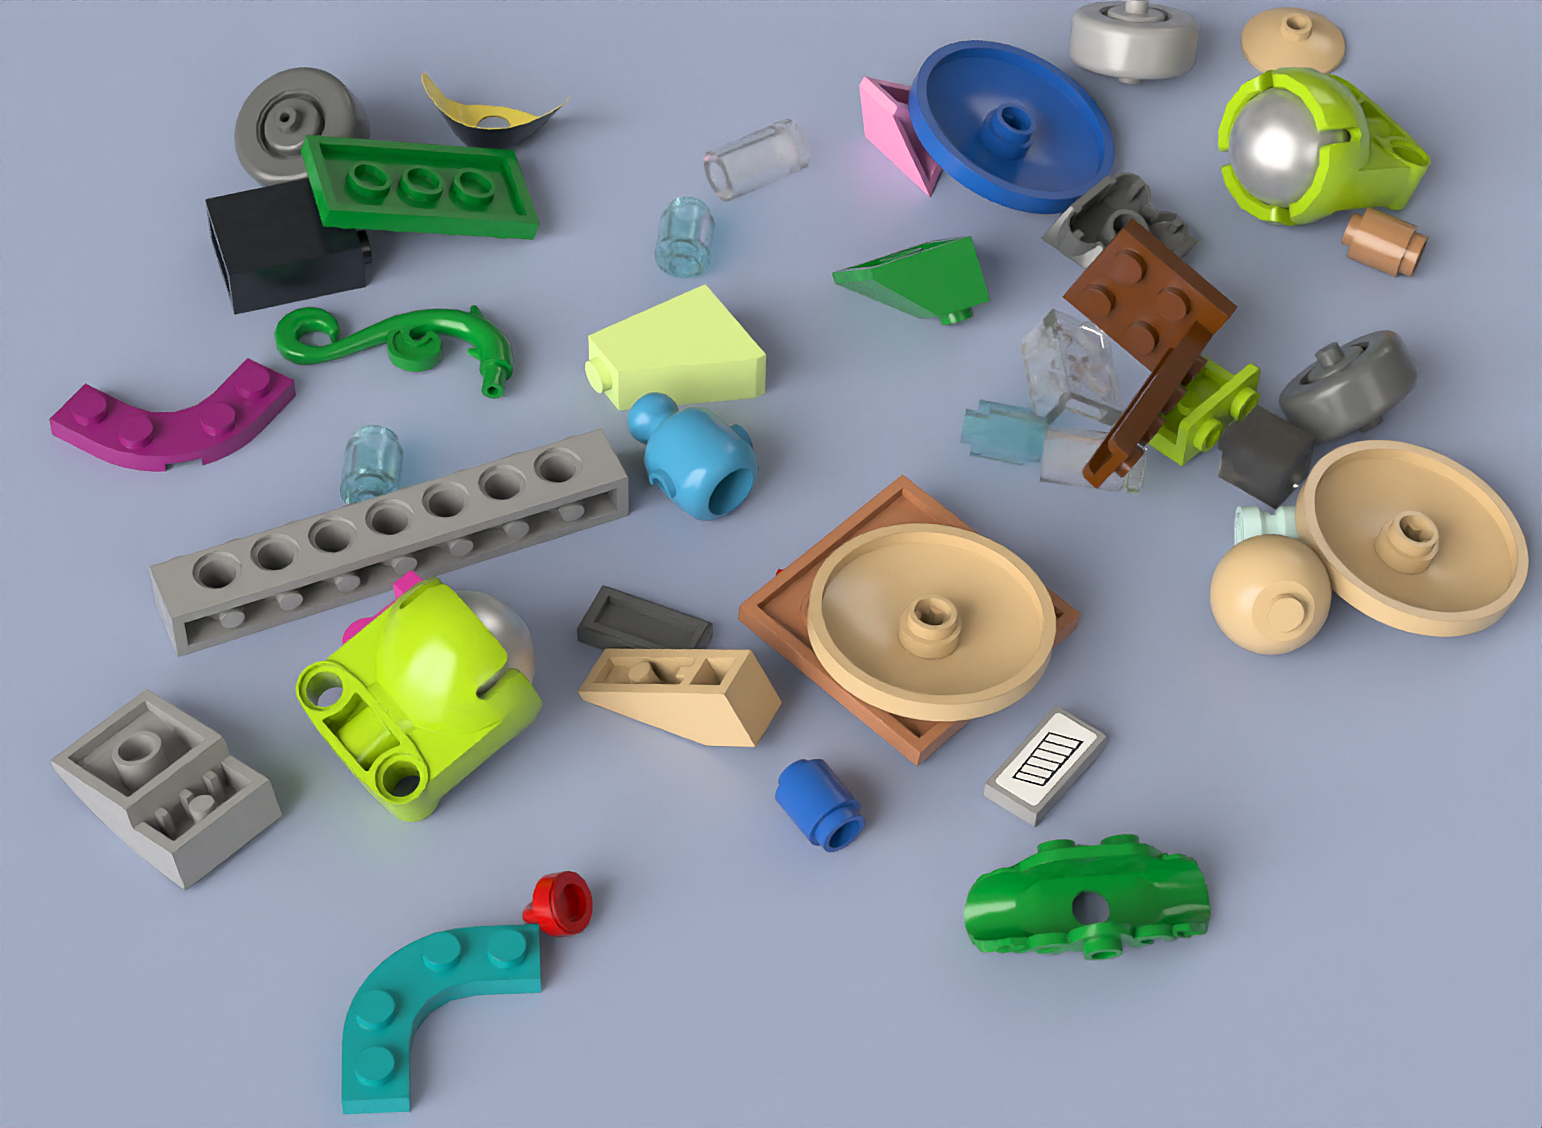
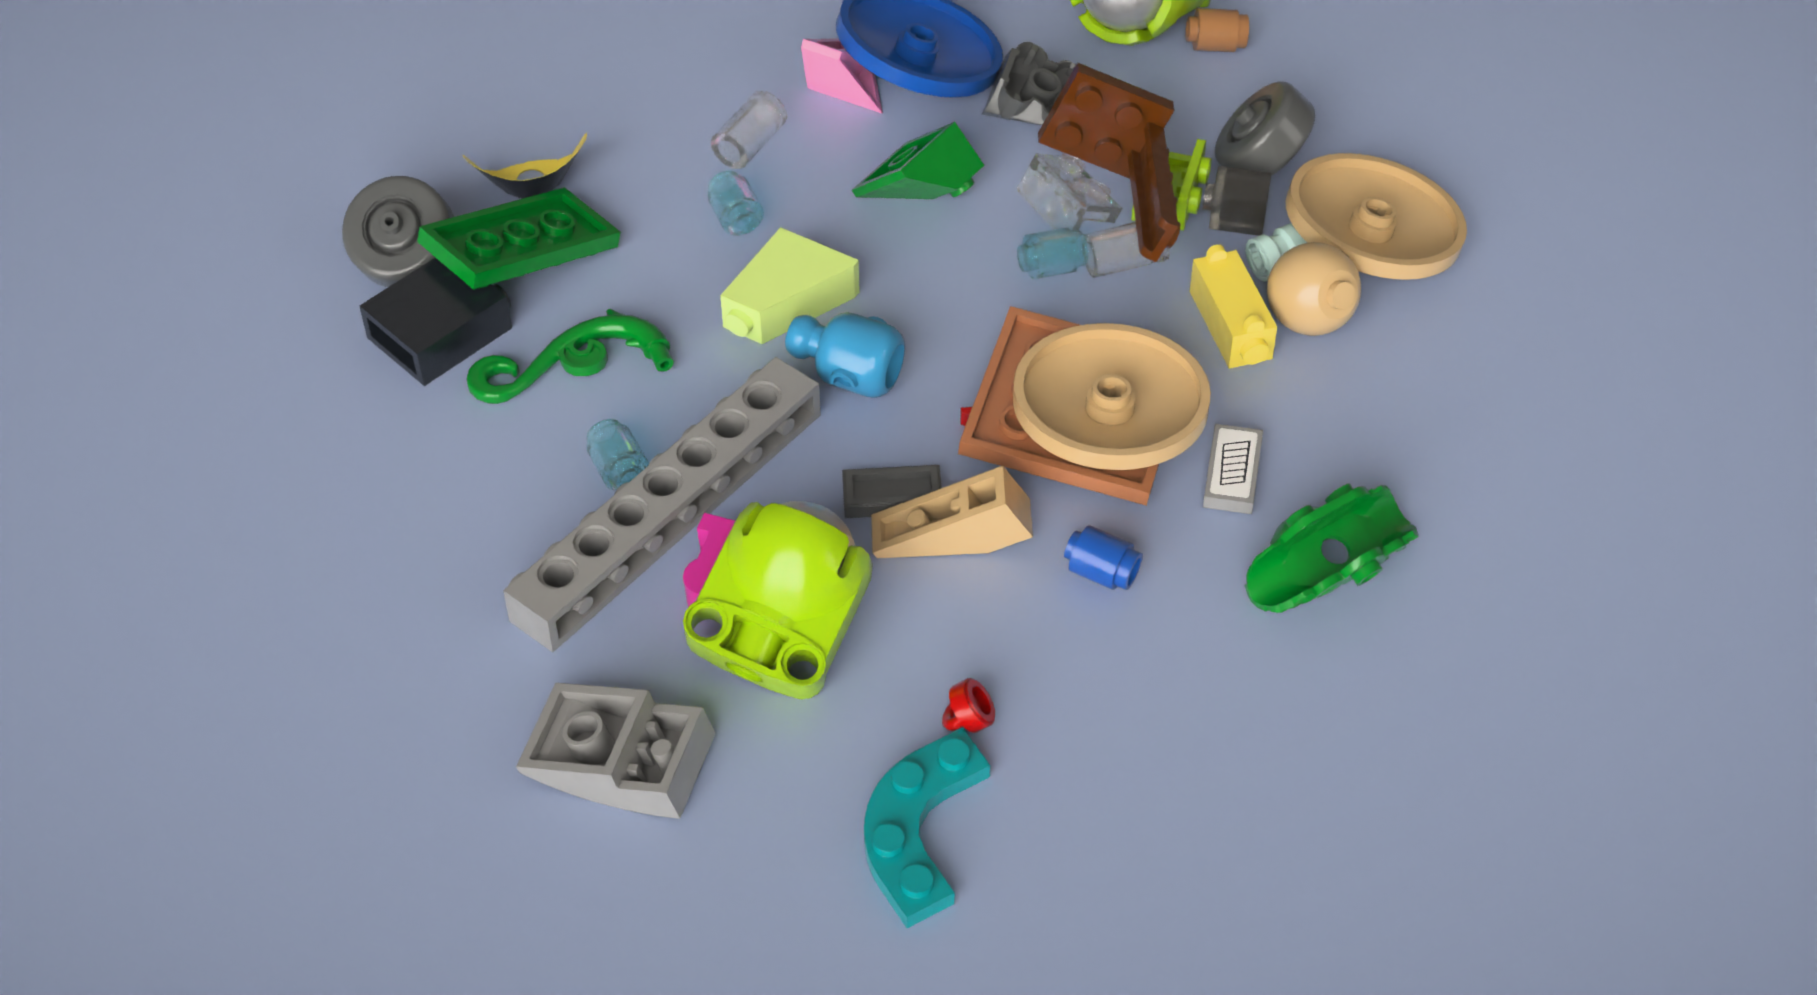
camera: 25 degrees left, 0 degrees up
magenta plate [49,358,296,472] -> none
none -> light yellow brick [1189,244,1277,369]

